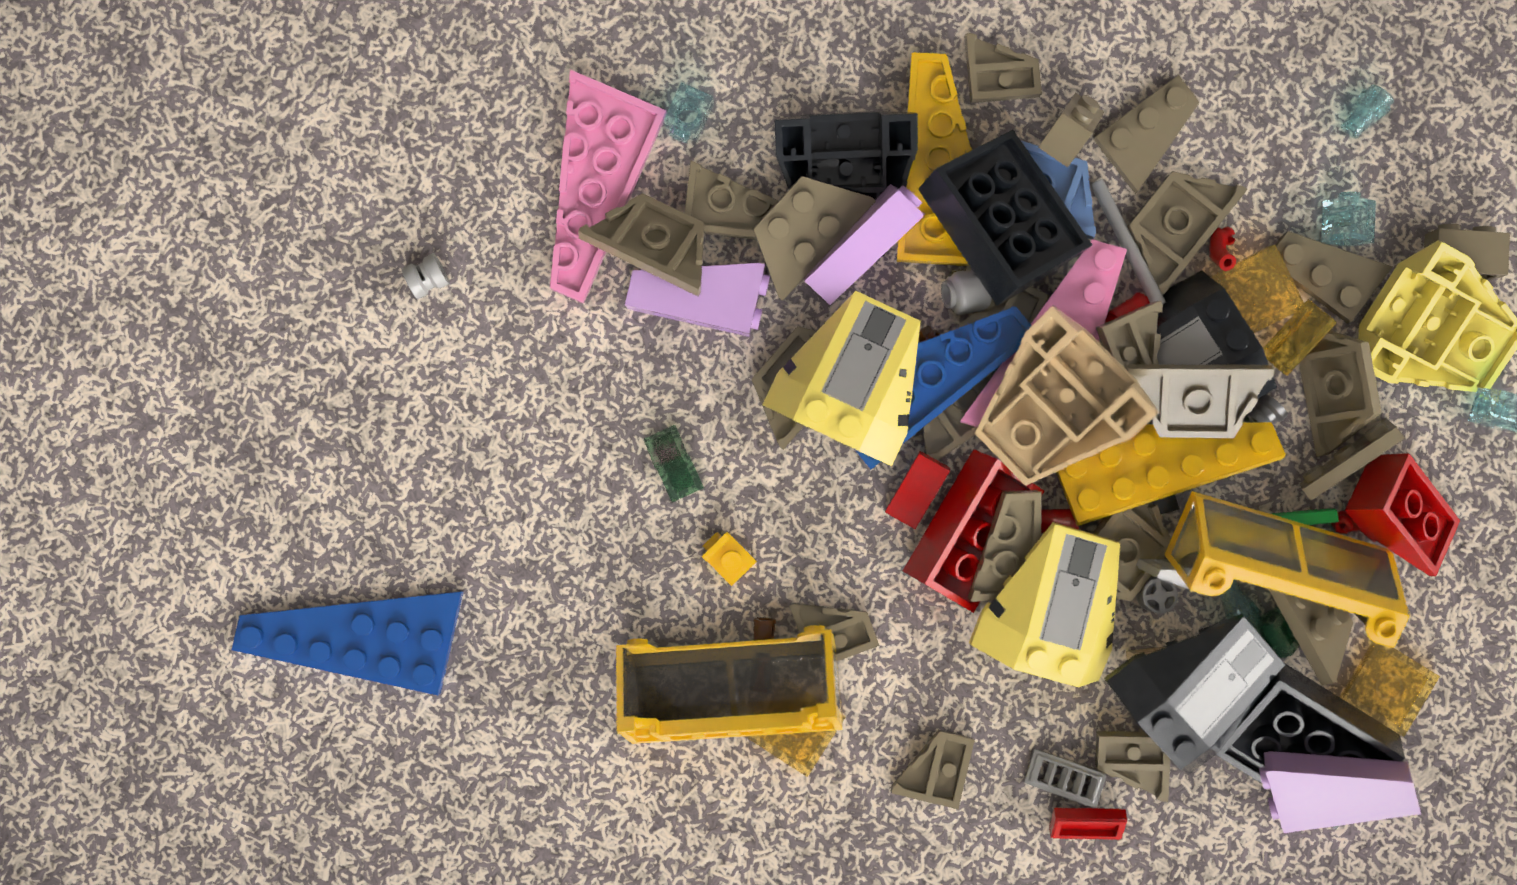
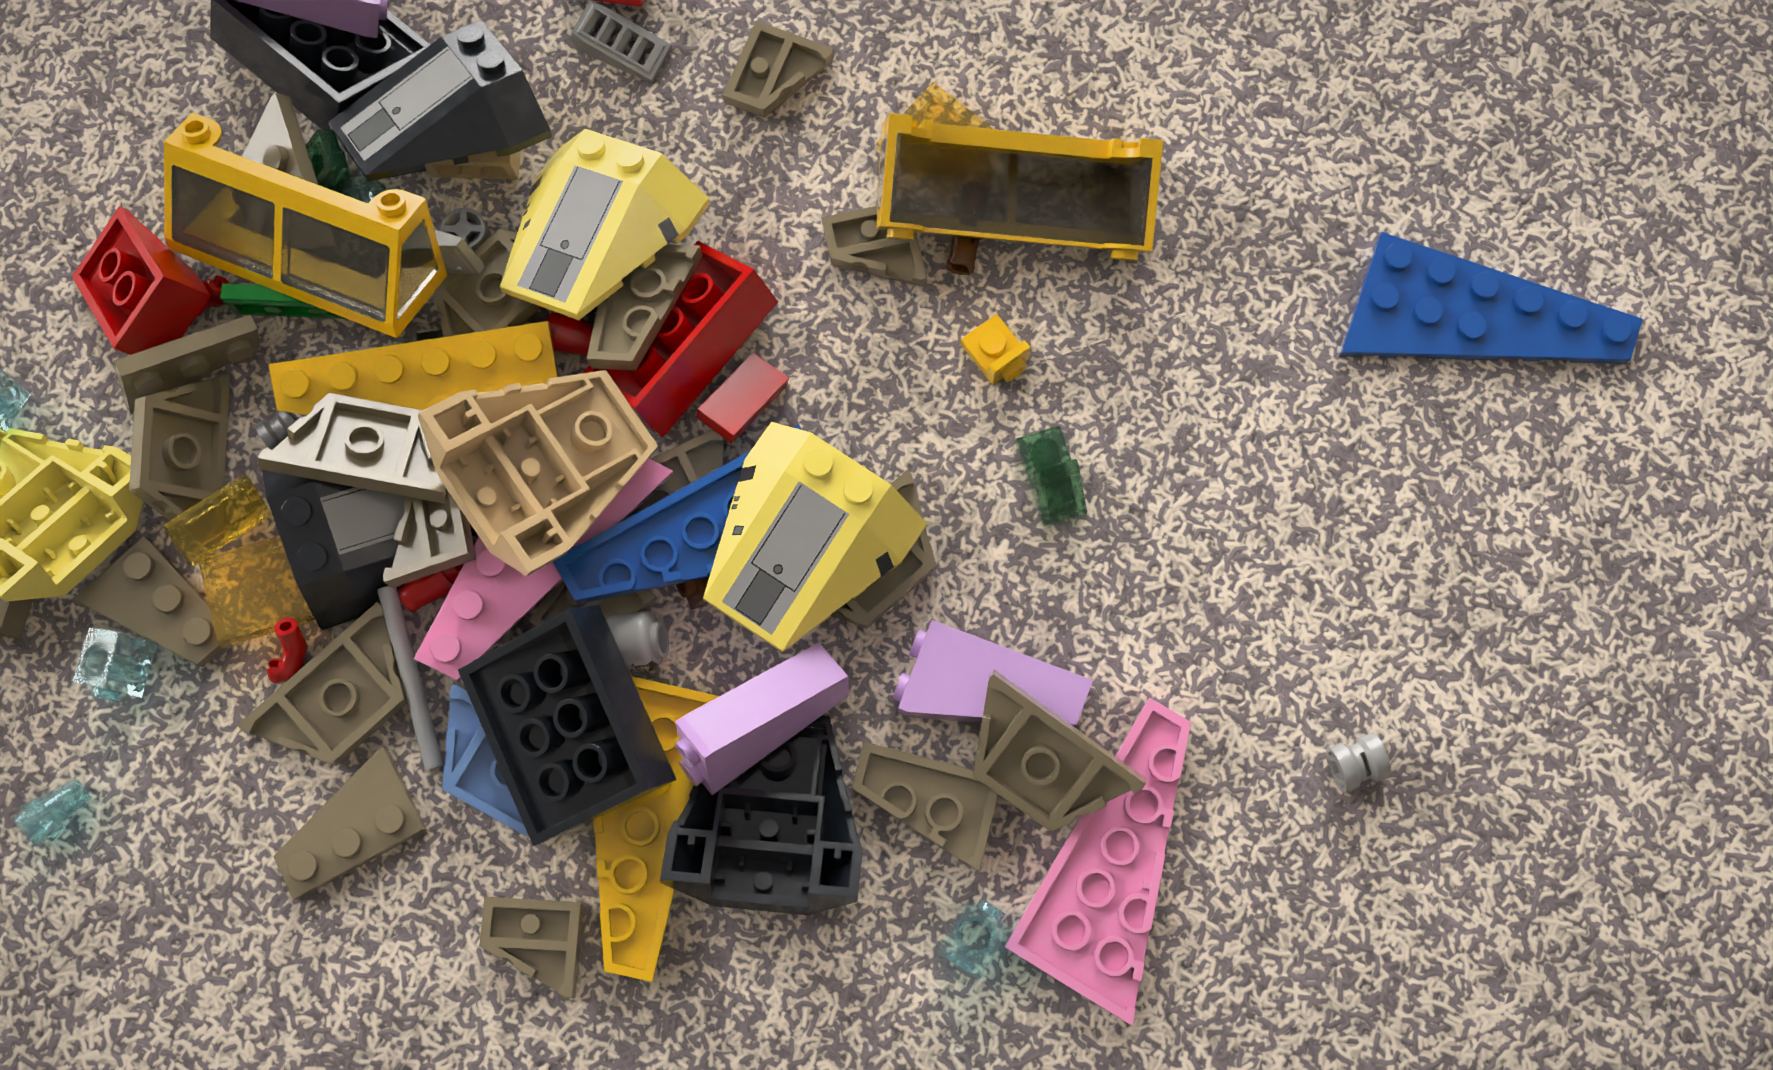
camera: 170 degrees left, 10 degrees down
dark tan wing [753,176,876,301] -> none
dark tan brick [1038,92,1104,167] -> none
dark tan wing [1095,731,1170,802] -> none
clear yellow tile [1340,641,1440,737] -> none

